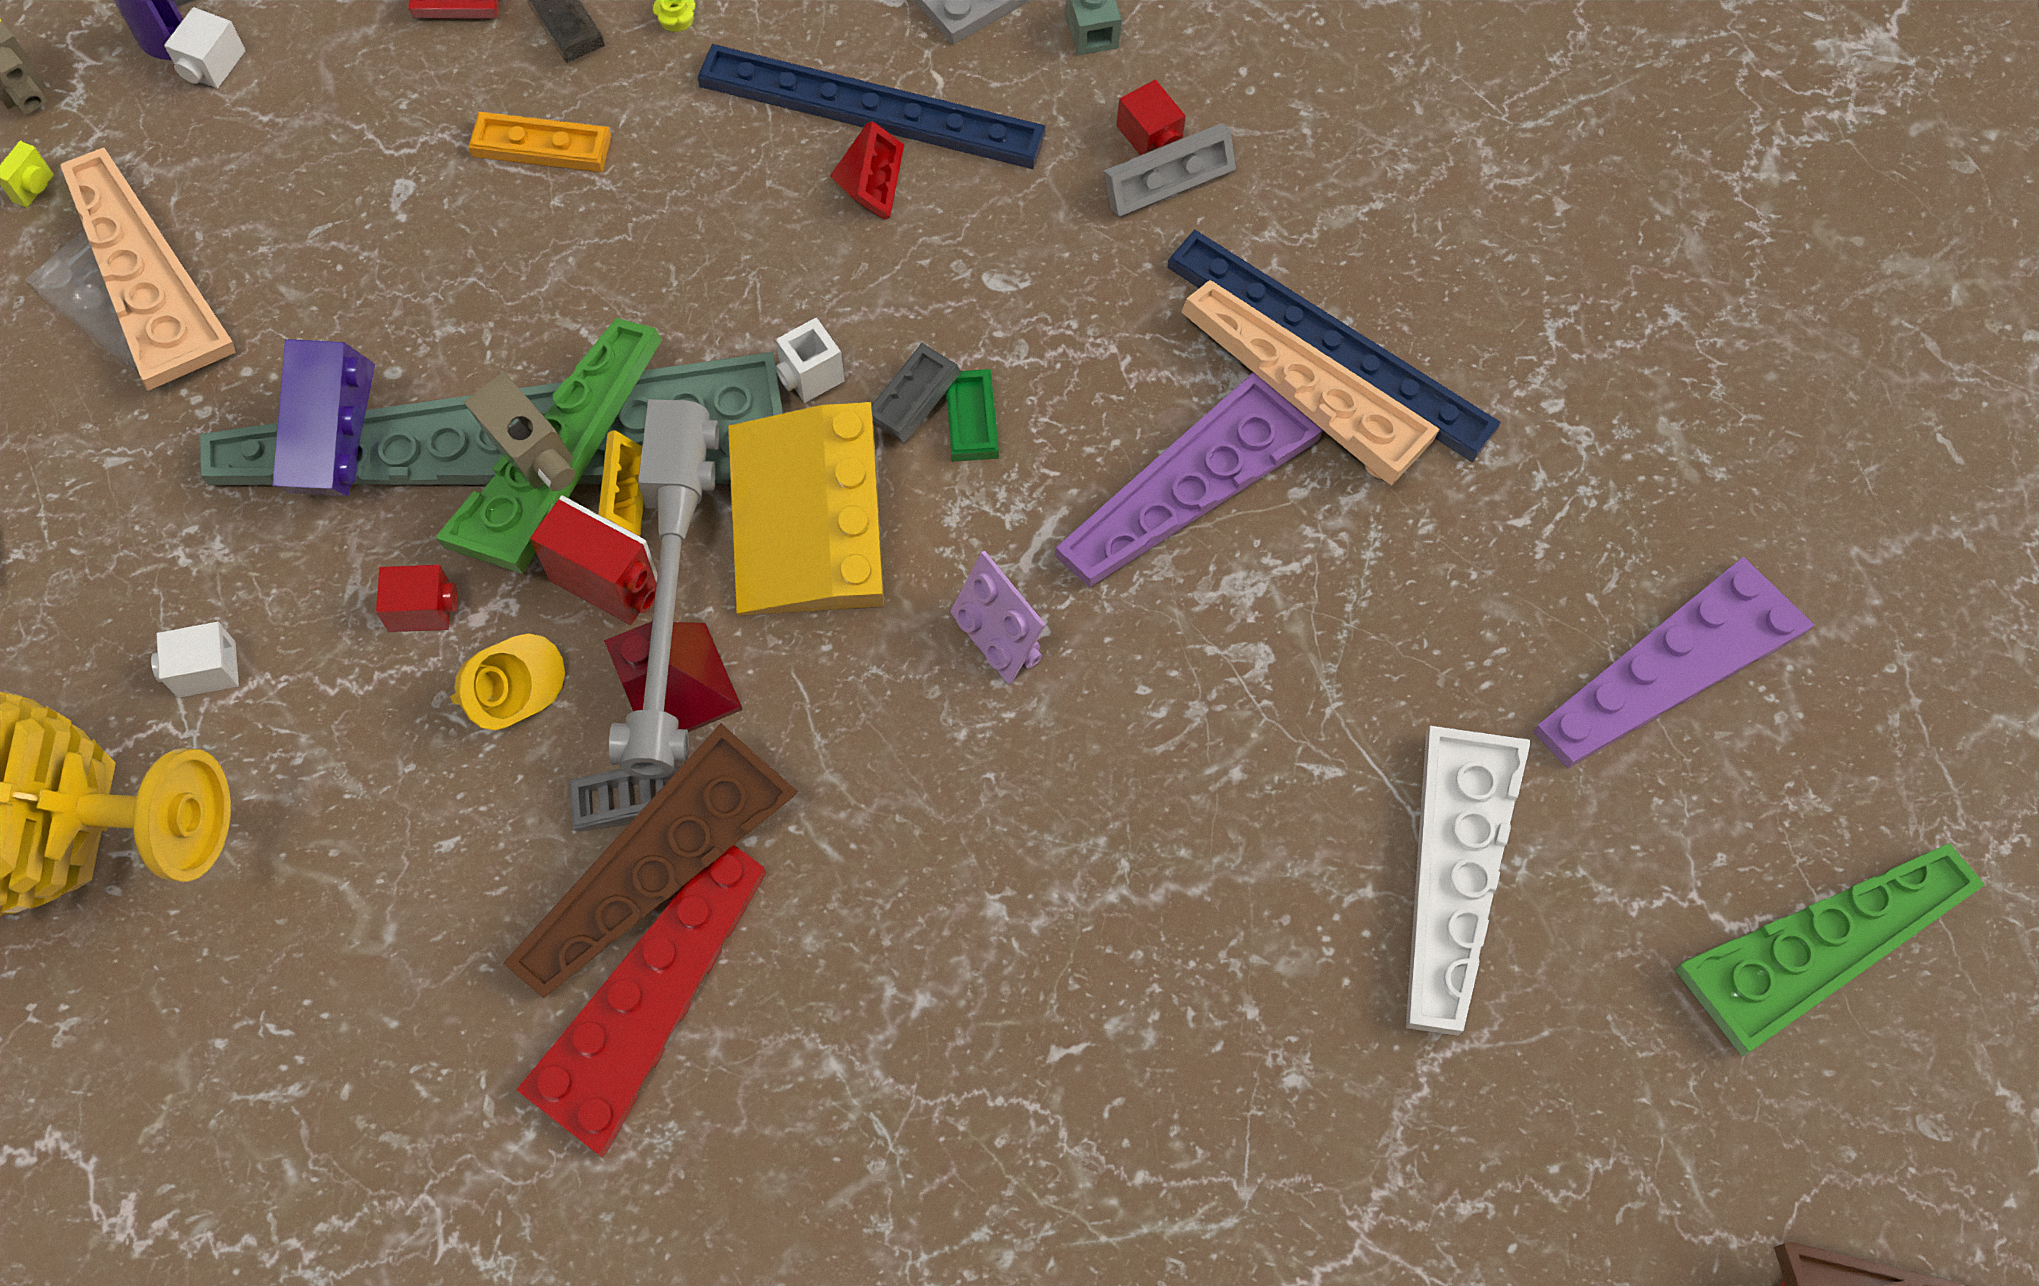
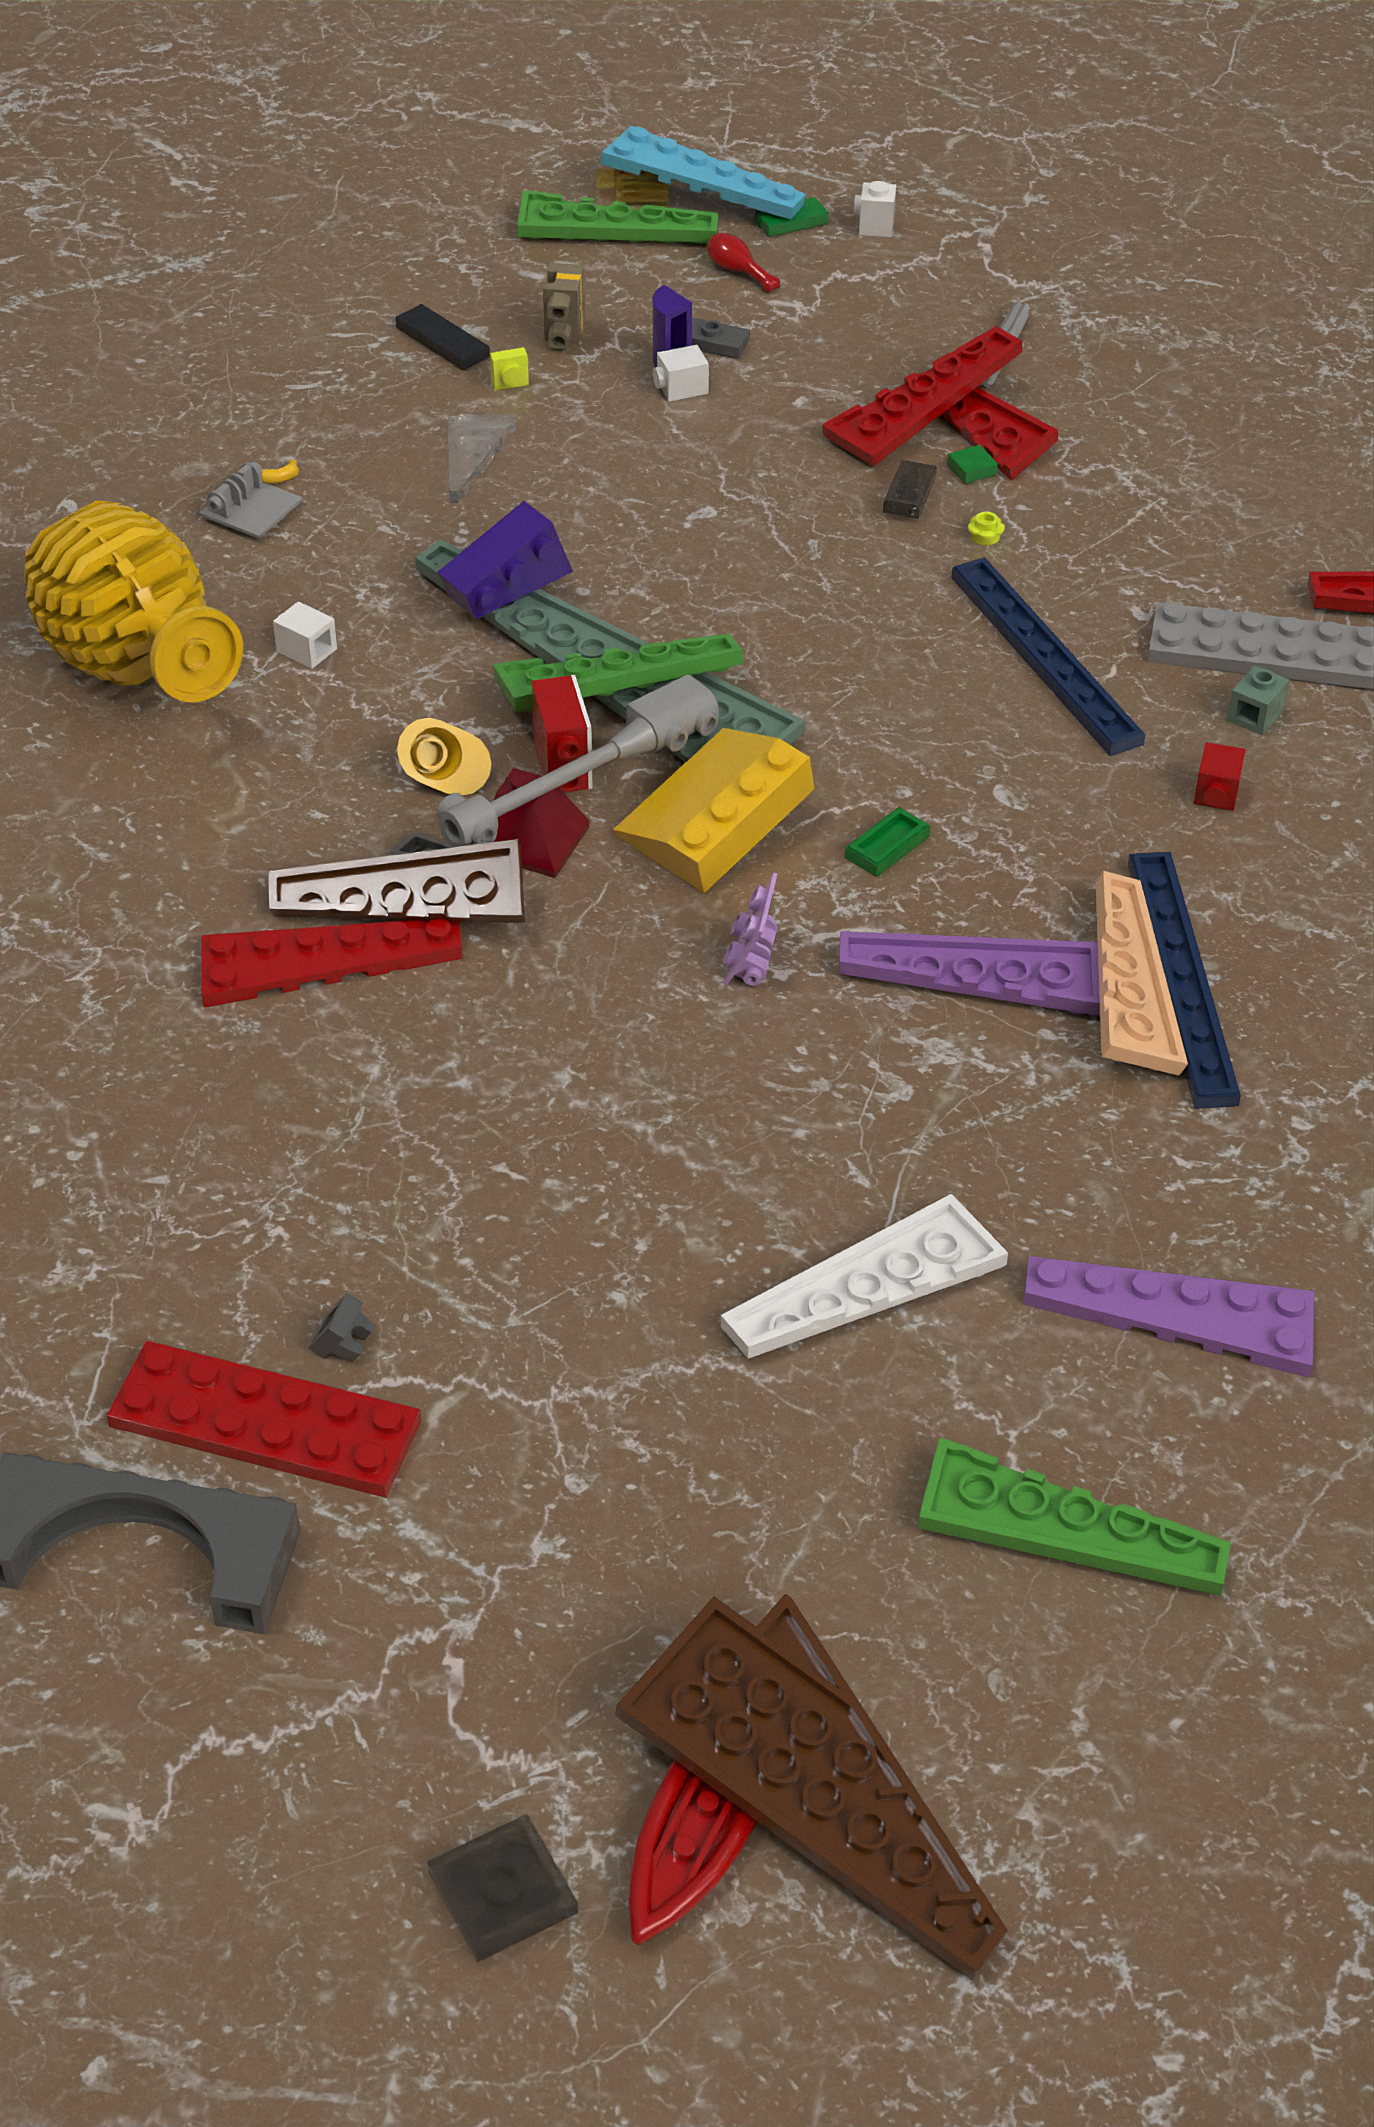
camera: 50 degrees right, 20 degrees down
light nougat wing [60,147,236,391] -> none
red brick [376,564,458,632] -> none
dark tan torso [464,371,575,491] -> none
light orange tile [468,112,612,172] -> none
yellow slope [598,430,644,537] -> none
white brick [775,317,845,403] -> none
red slope [830,121,904,220] -> none
dark grey plate [872,343,961,444] -> none
light grey hinge [1103,123,1236,217] -> none

